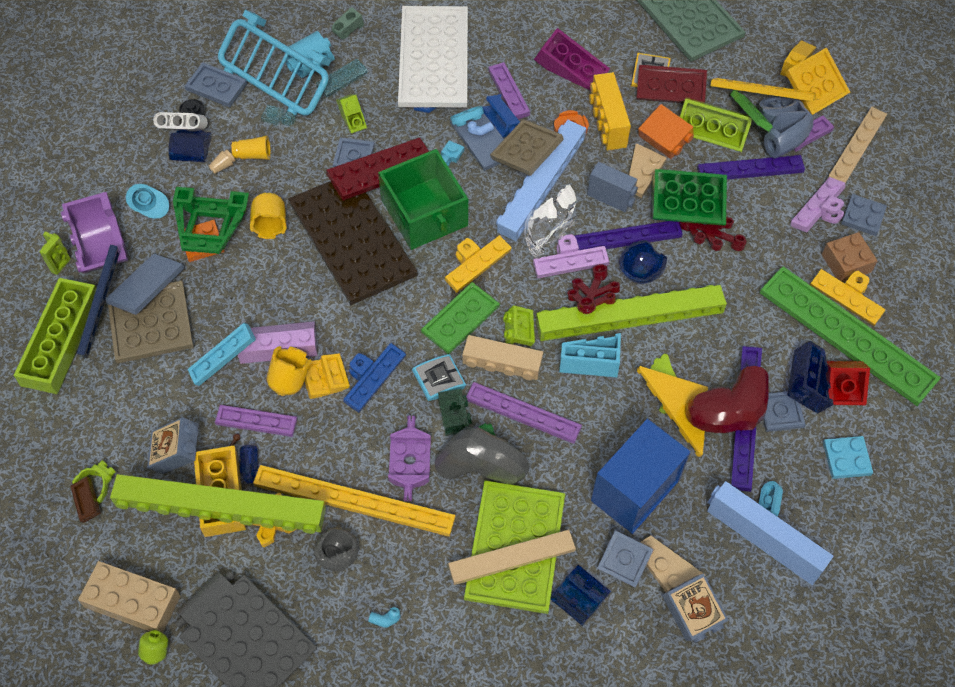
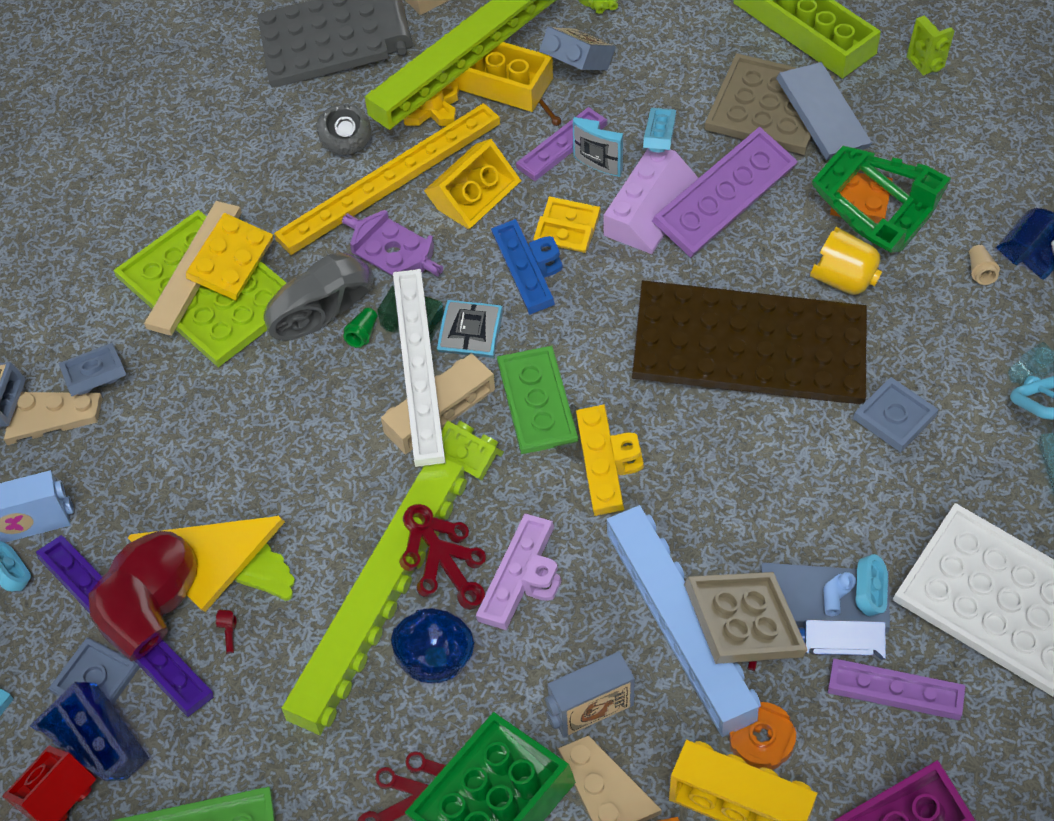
camera: 130 degrees right, 5 degrees down
medium lavender cylinder [61,192,128,274] -> none
dark blue tile [77,244,120,358] -> none
medium azure piece [126,184,169,219] -> none
yellow plant [231,135,271,160] -> none
clear blue hinge [240,445,258,484] -> none
yellow cylinder [266,346,311,396] -> none
dark red plate [326,137,429,200] -> none
lime slope [336,94,367,133] -> none
medium azure arm [368,607,401,628] -> none
green piece [378,149,469,250] -> none
medium azure plate [441,141,464,166] -> none
medium lavender tile [466,382,582,444] -> none
clear animal [524,185,579,259] -> none
clear blue slope [550,565,611,626] -> none
medium azure wedge [559,333,621,378] -> none
dark purple tile [574,221,683,251] -> none
blue piece [591,419,691,534] -> none
none -> yellow plate [186,213,273,301]
none -> dark red hand [216,609,237,654]
none -> white plate [393,269,445,467]
none -> yellow slope [424,139,521,229]
none -> slope [573,117,623,177]
none -> medium lavender plate [652,127,798,258]

